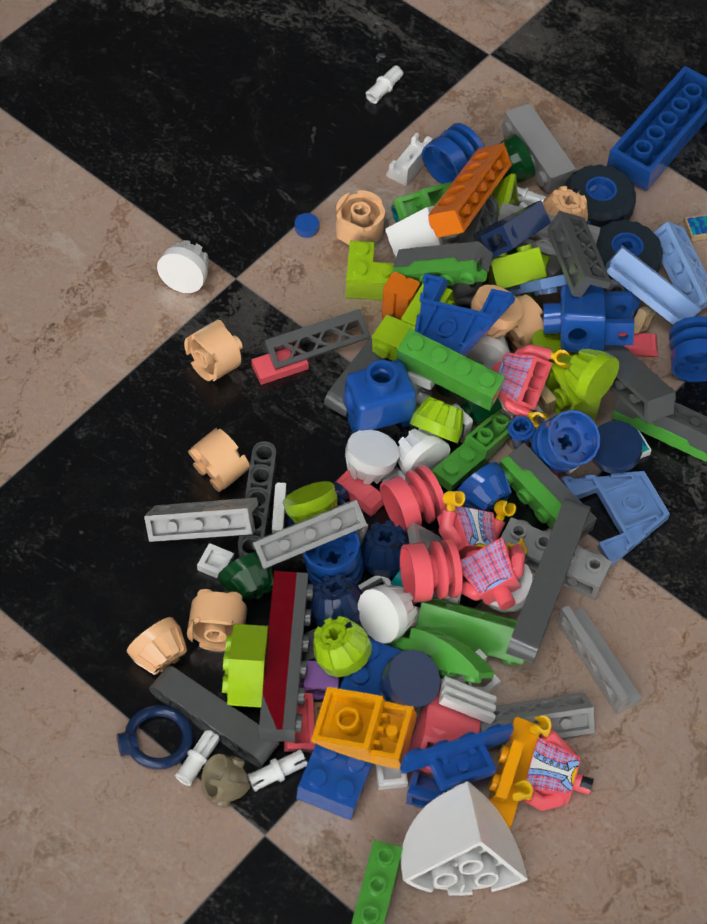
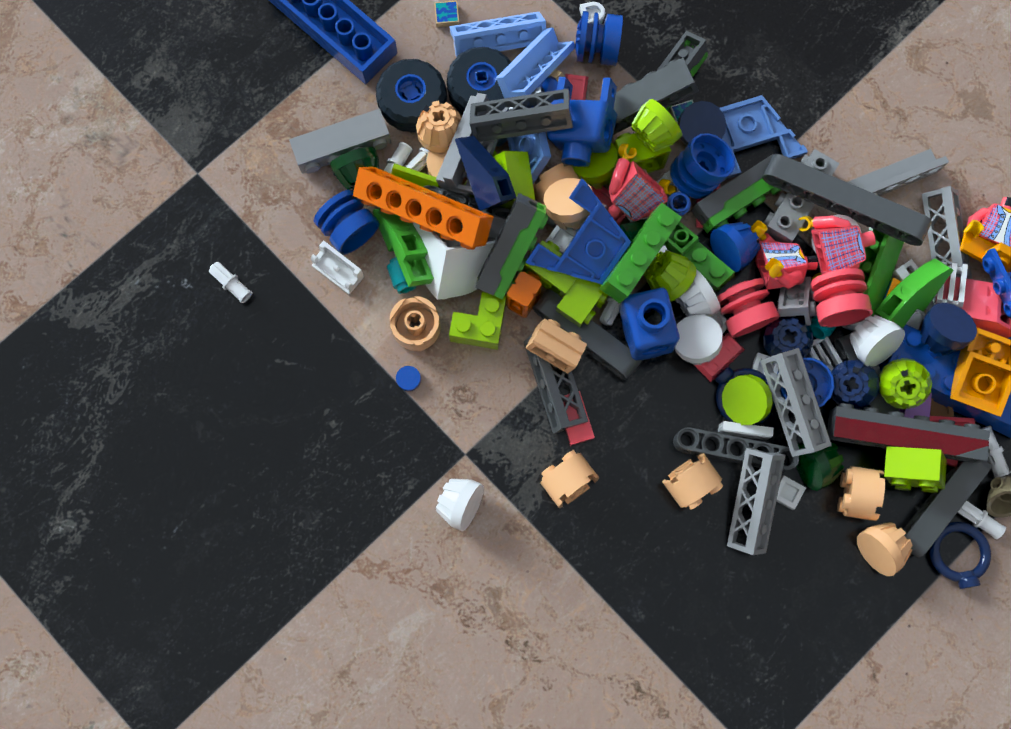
camera: 85 degrees left, 20 degrees up
none -> light nougat brick [526,318,587,374]

